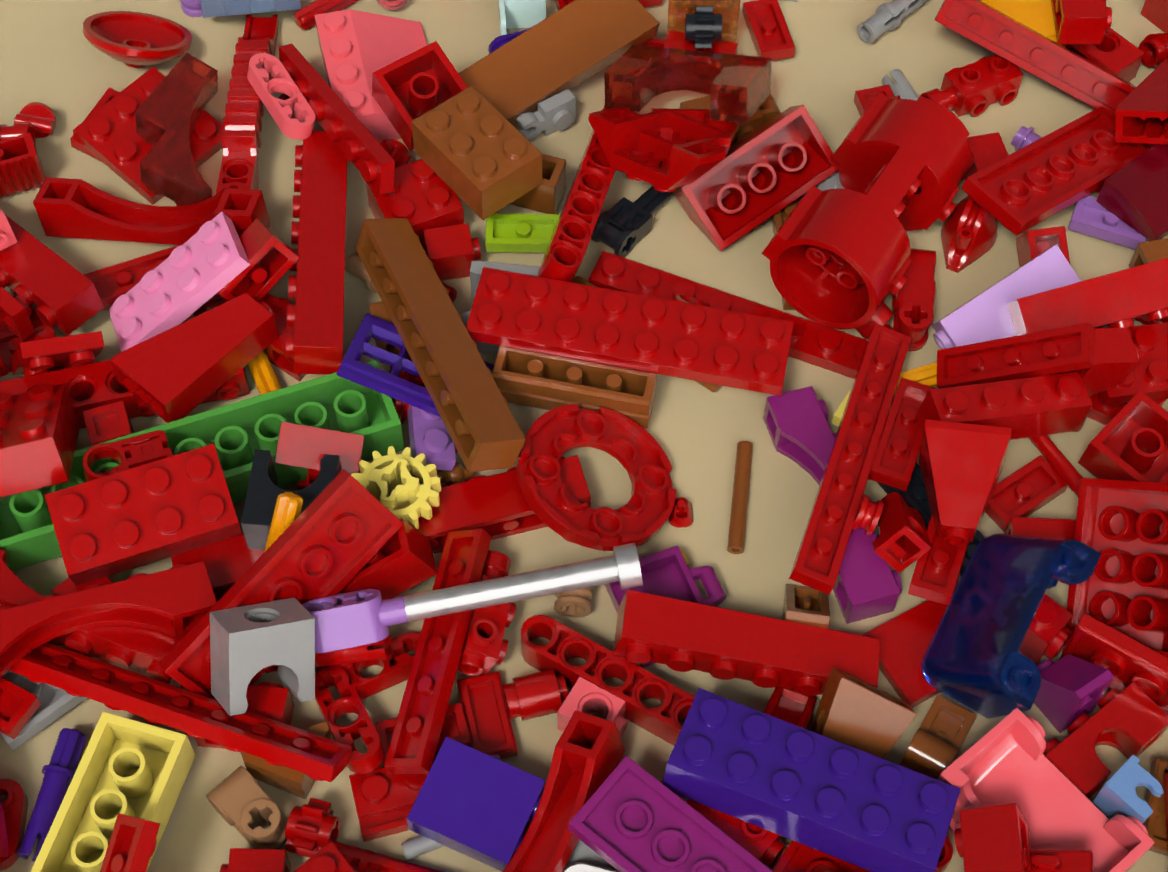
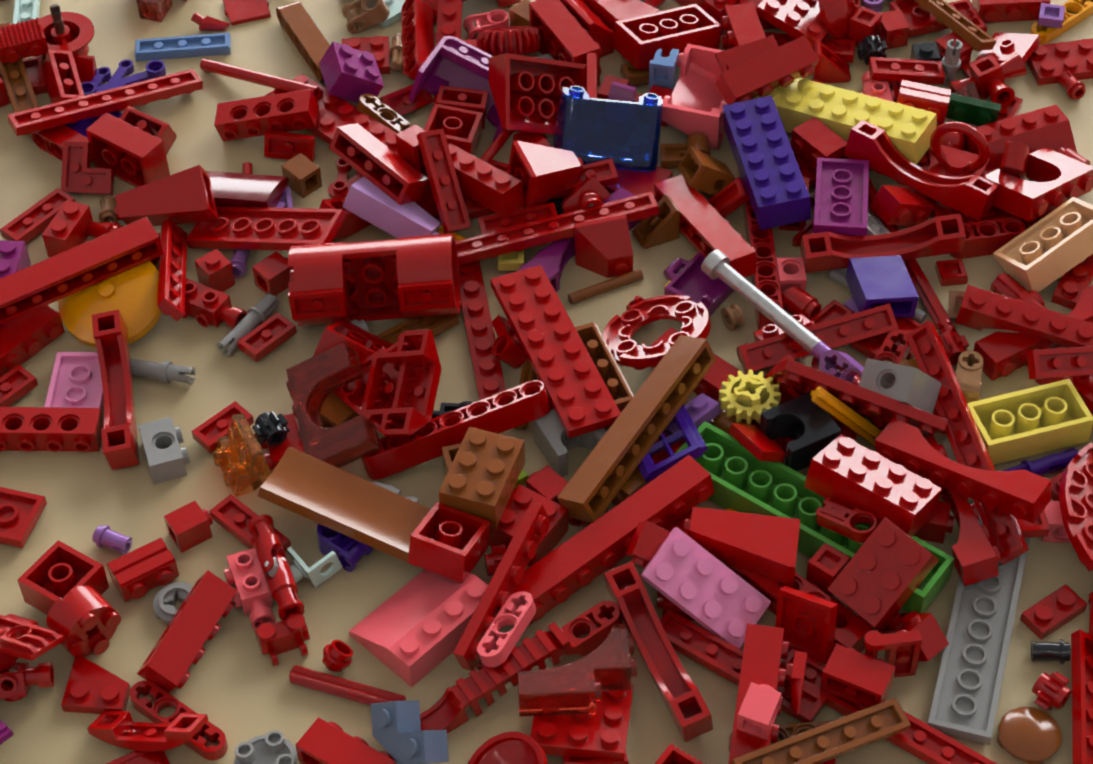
camera: 120 degrees left, 10 degrees down
none -> red brick [195,249,235,292]
none -> red slope [574,215,633,278]

